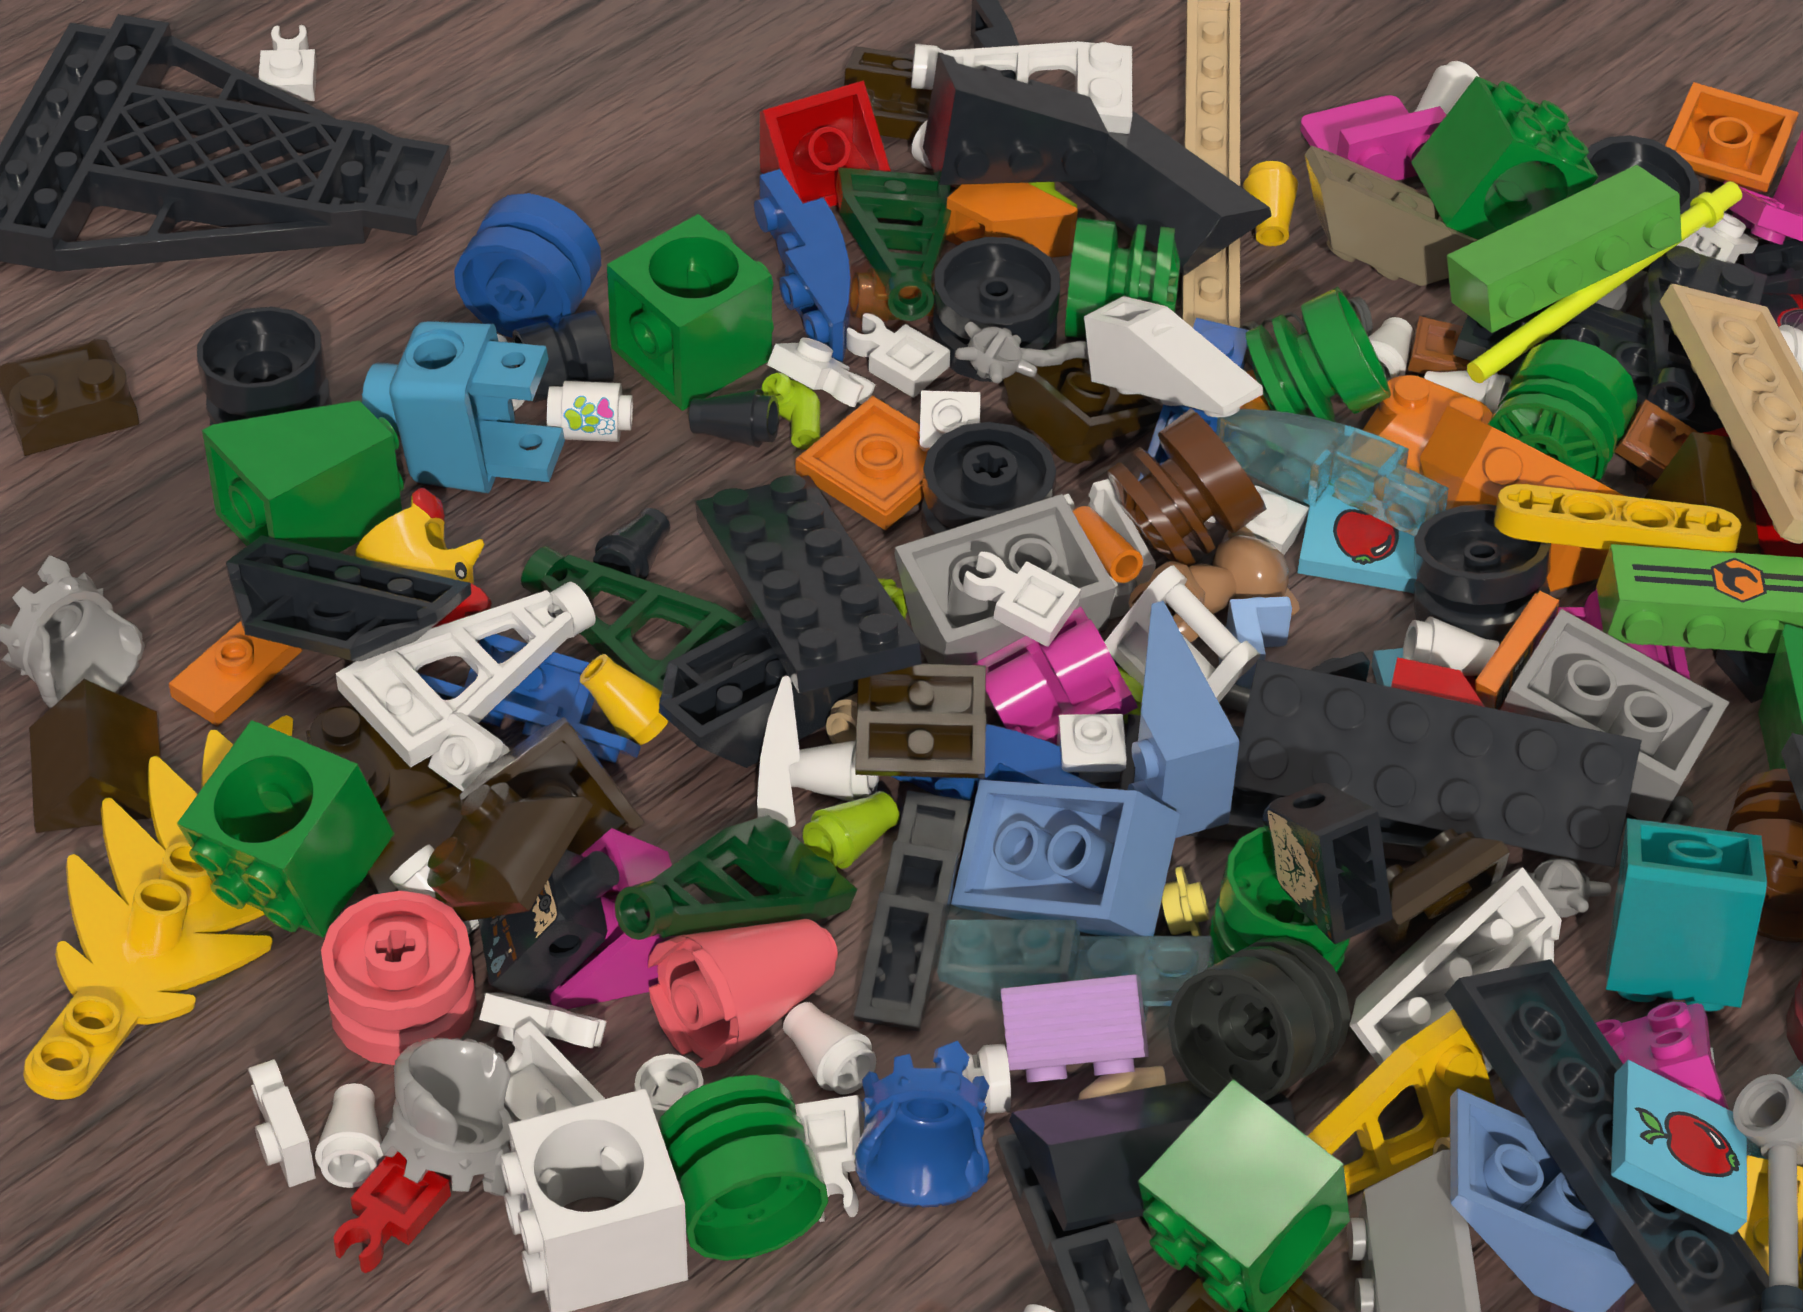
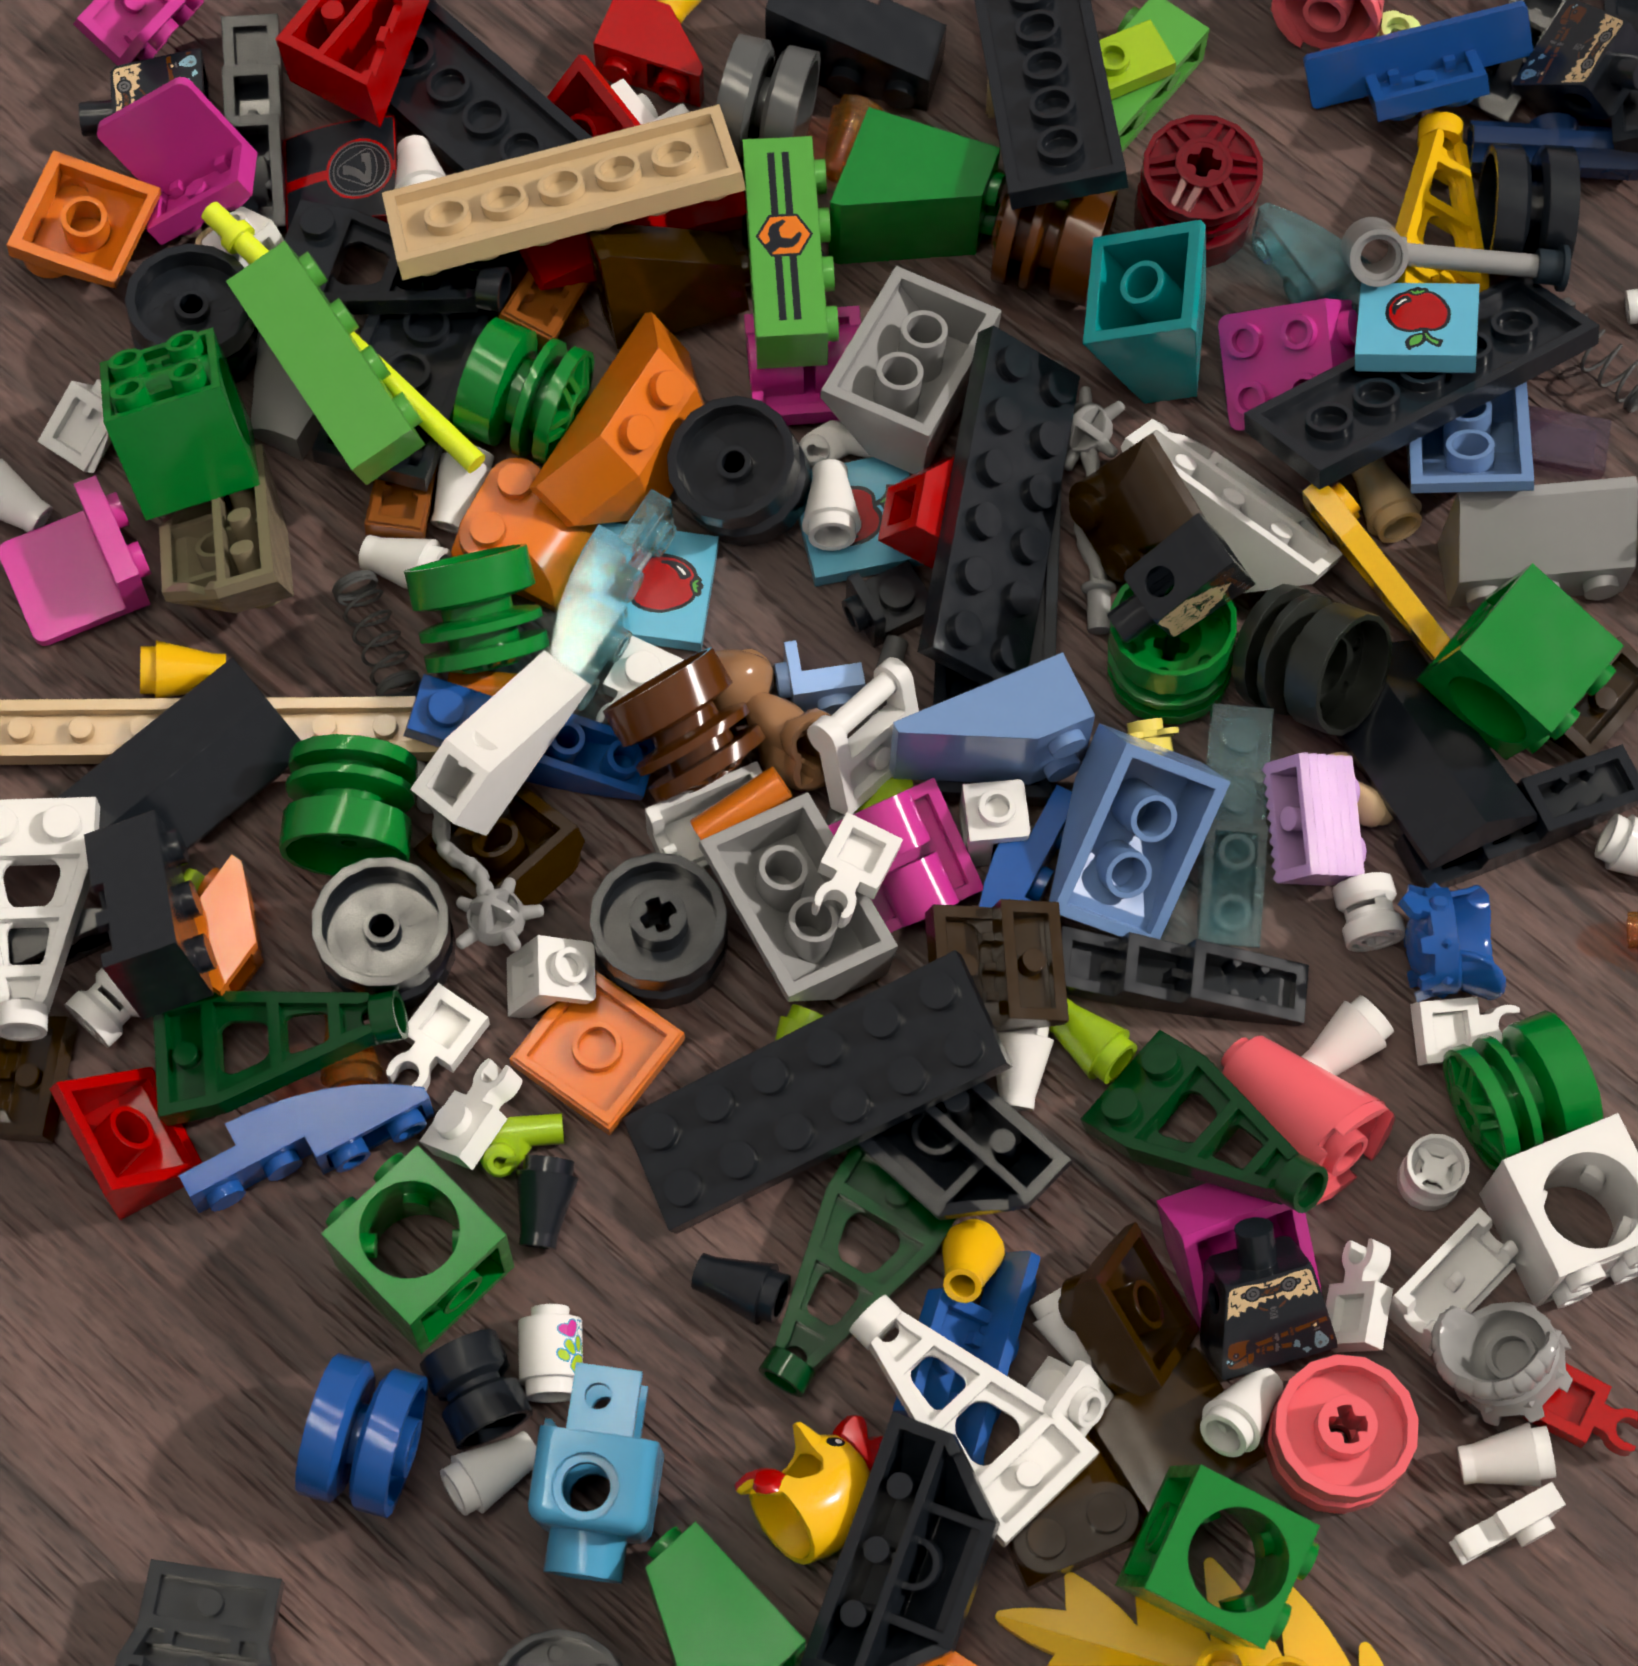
camera: 95 degrees left, 20 degrees up
dark brown slope [427,783,593,922] -> none
white sticker [757,676,800,828] -> none
orange tile [1475,591,1559,710] -> none
yellow beam [1494,484,1741,553] -> none

